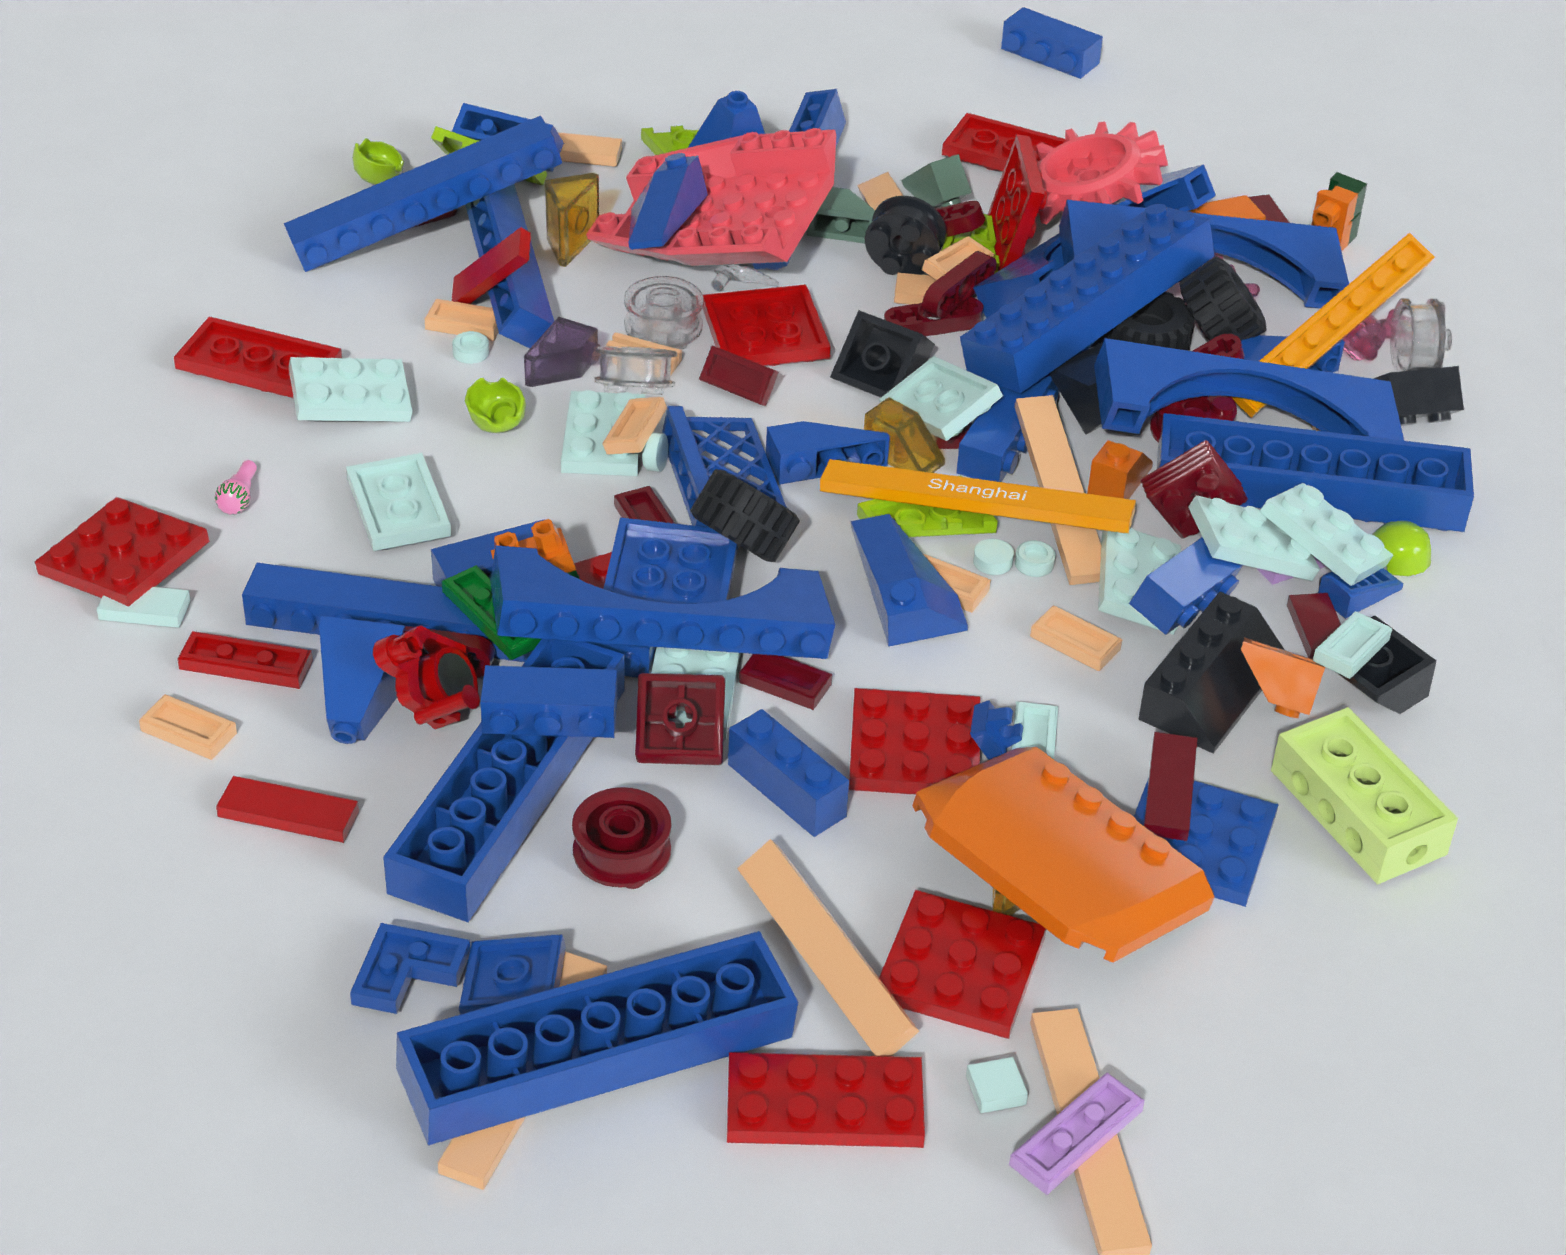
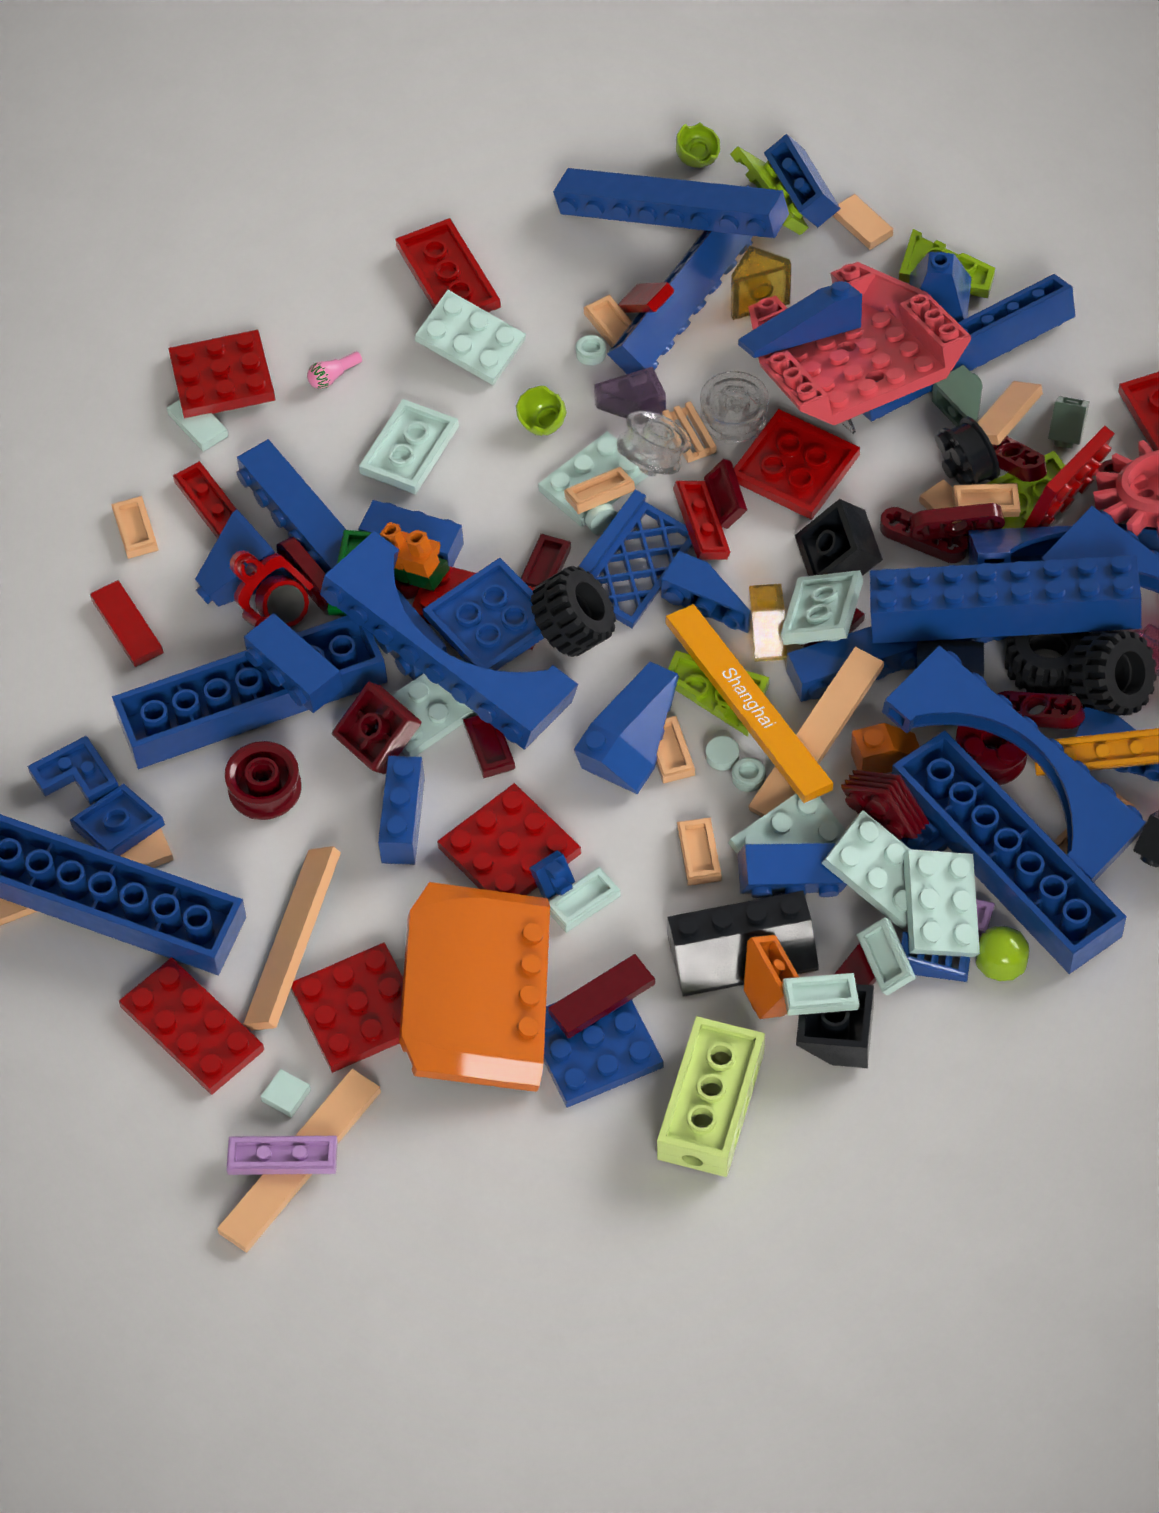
camera: 50 degrees right, 15 degrees up
none -> red tile [673,481,731,560]
none -> light aqua tile [856,917,916,995]

